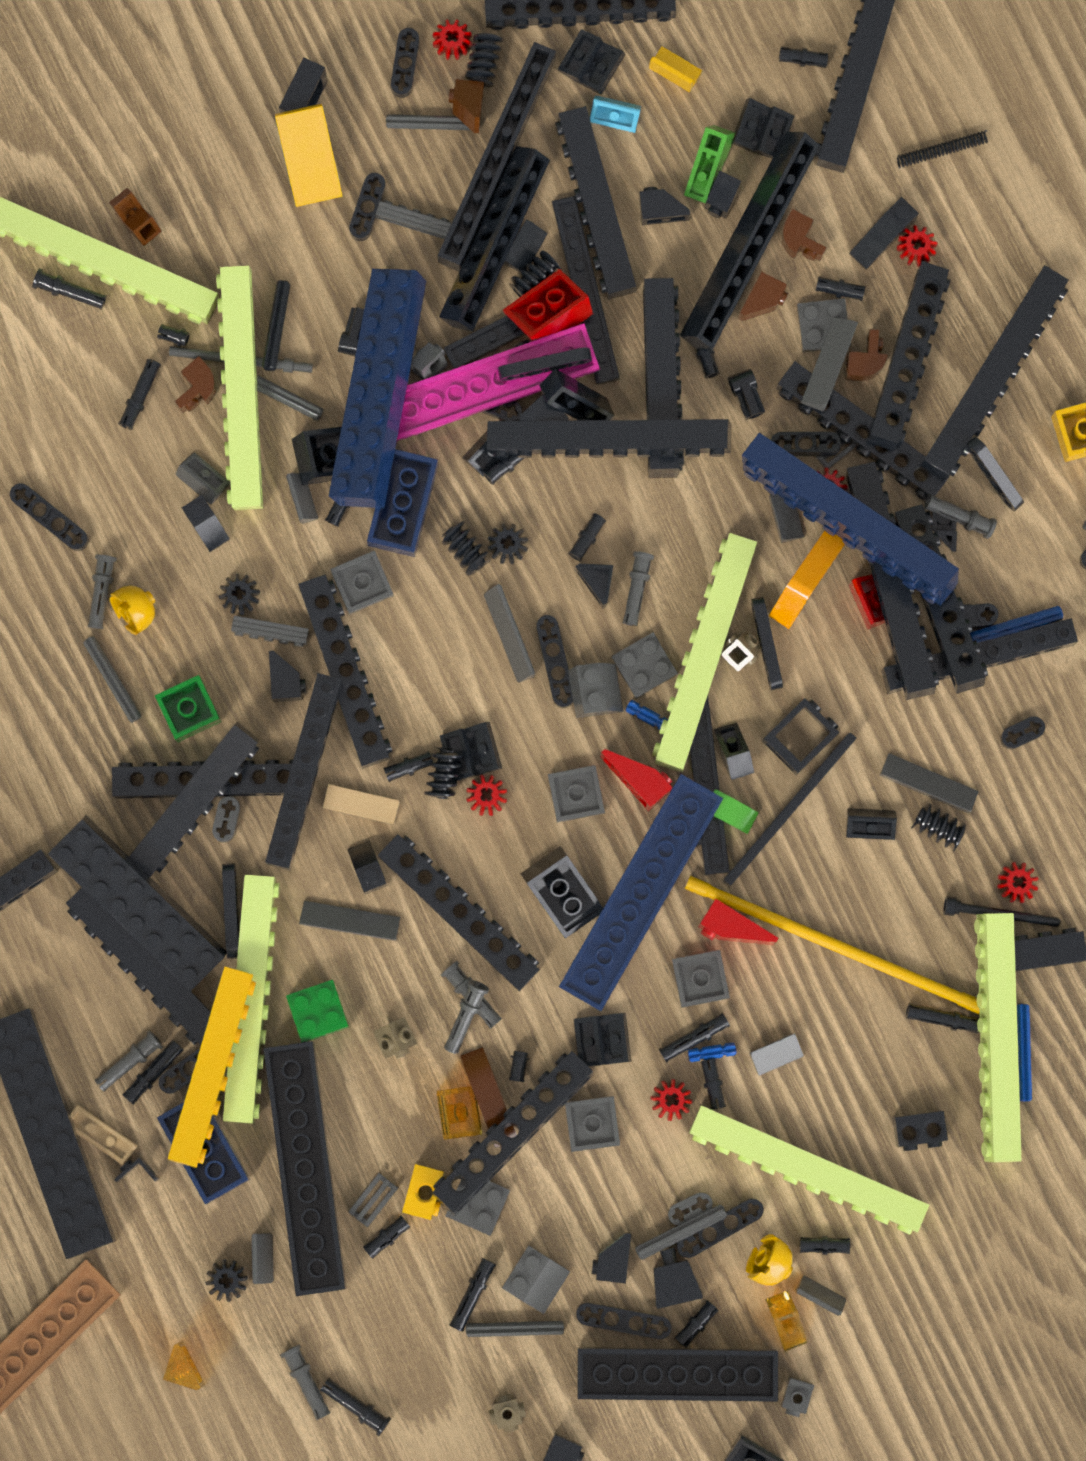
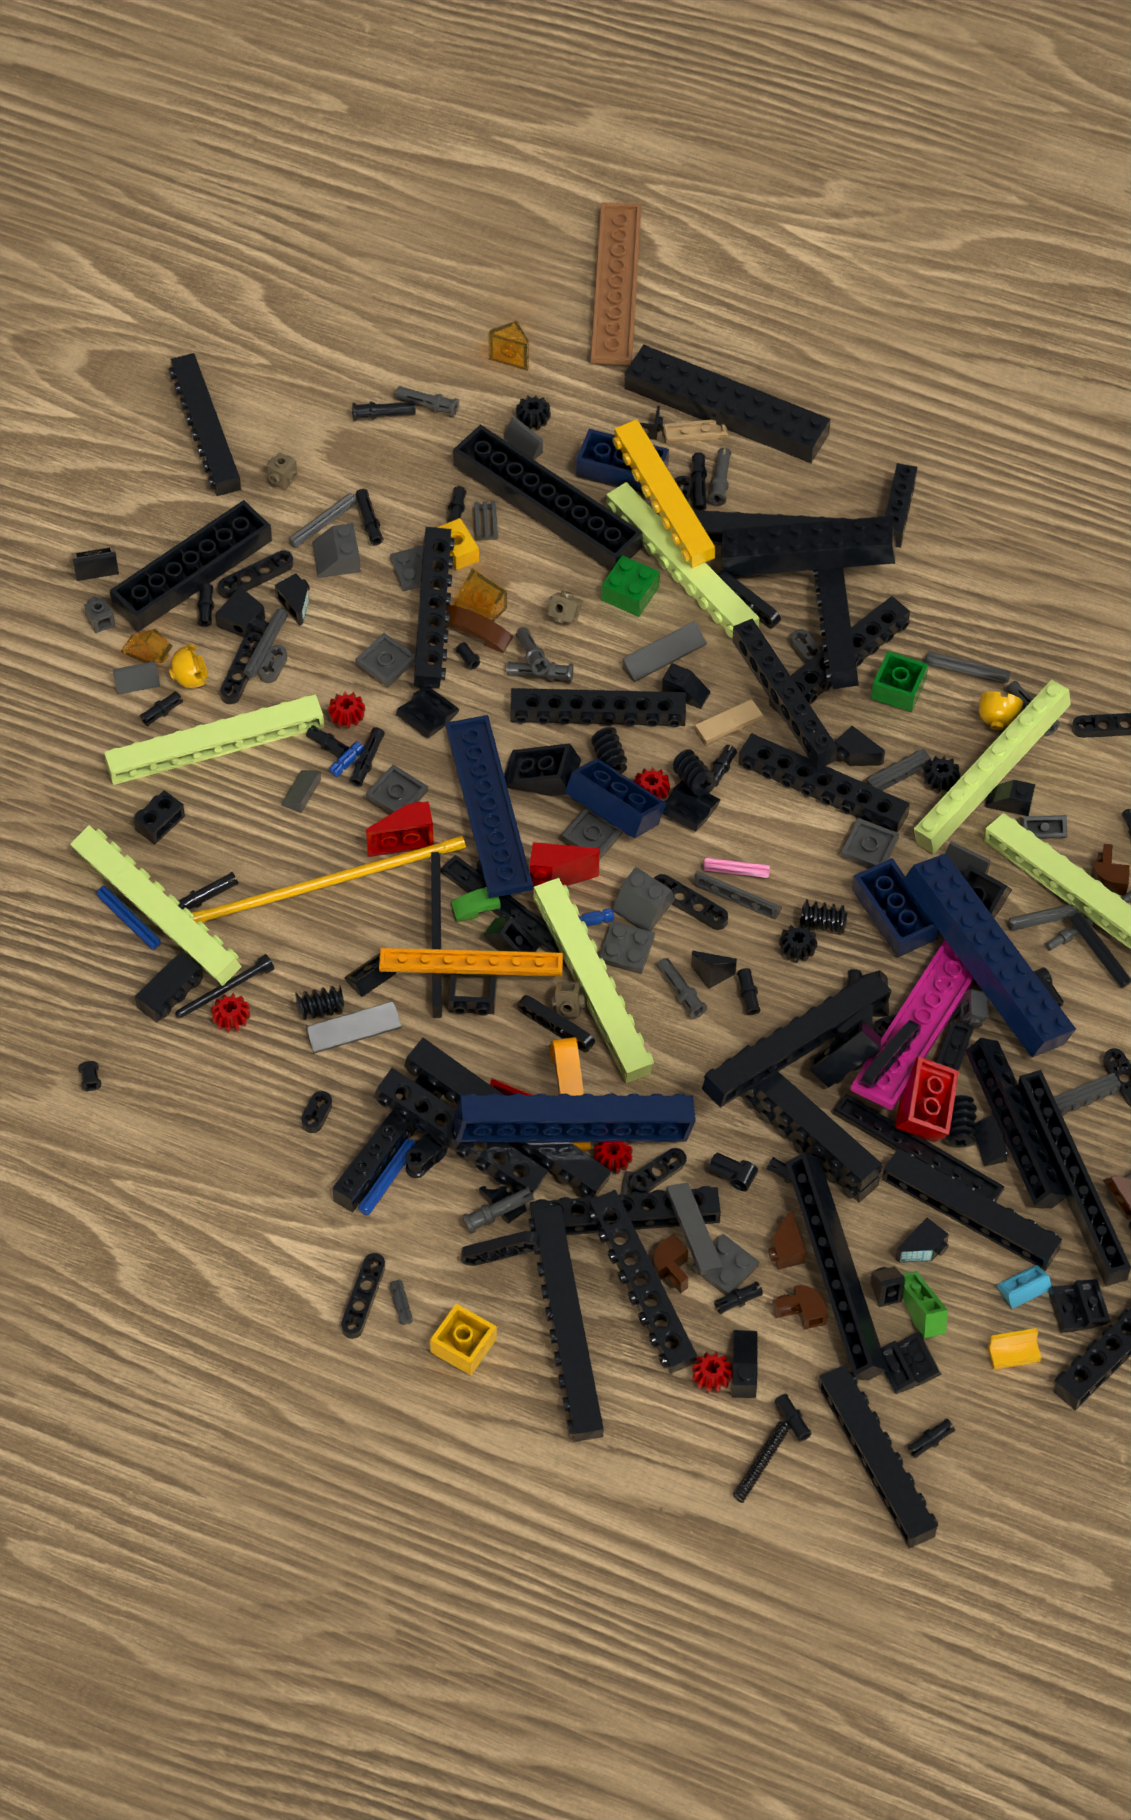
camera: 140 degrees right, 25 degrees down
none -> light orange tile [379,948,563,977]
none -> dark blue brick [565,758,667,838]
none -> black piece [591,727,627,774]
none -> bright pink axle [703,858,770,878]
none -> black pin [774,1394,812,1442]
none -> yellowish green brick [914,680,1071,854]

